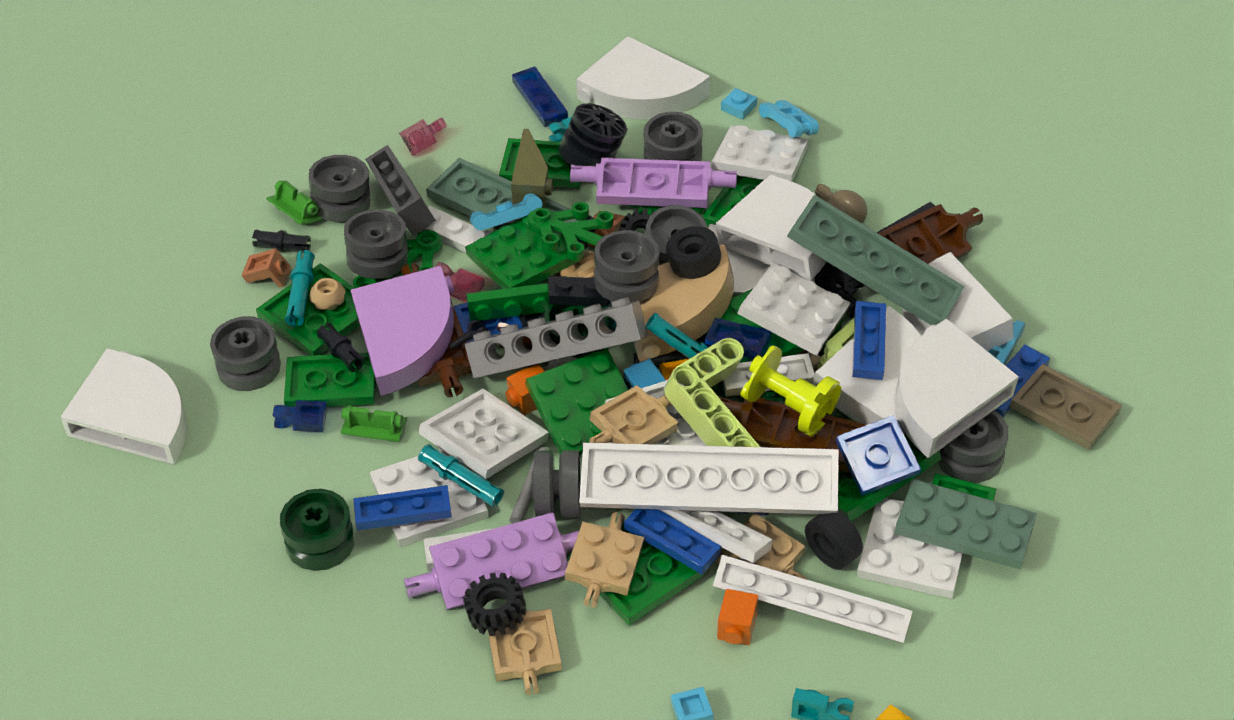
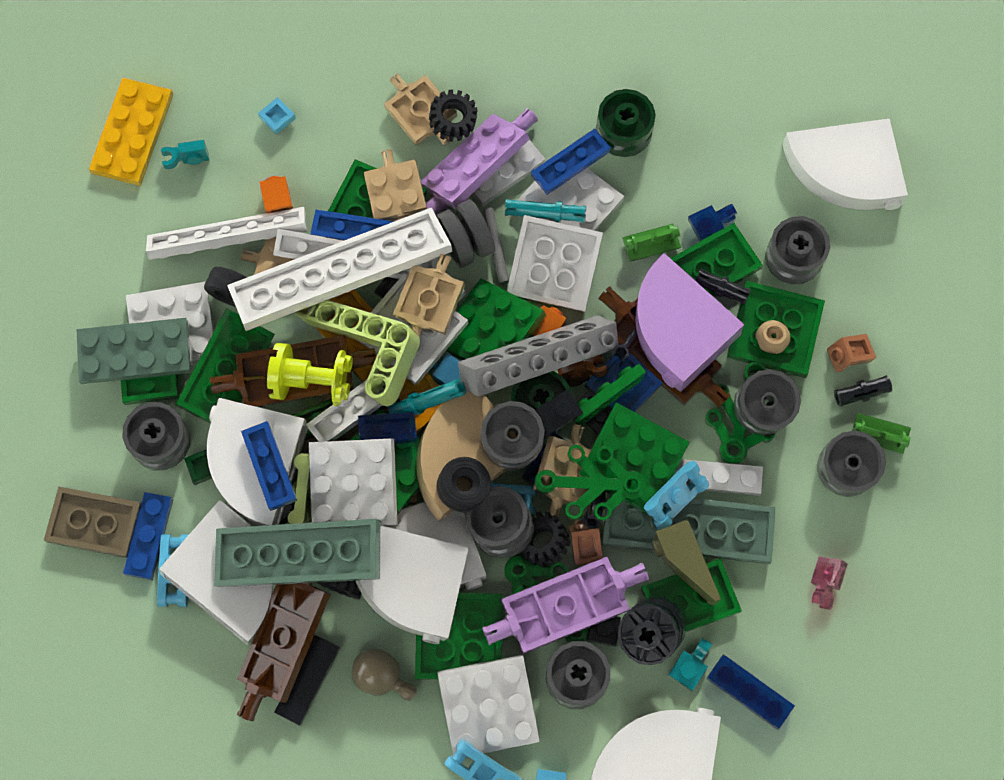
camera: 150 degrees right, 25 degrees up
teal pin [285,250,315,327] -> none
dark grey brick [365,145,436,236] -> none
clear pink plate [435,262,485,302] -> none
plate [835,415,921,496] -> none
white brick [895,318,1019,458] -> none

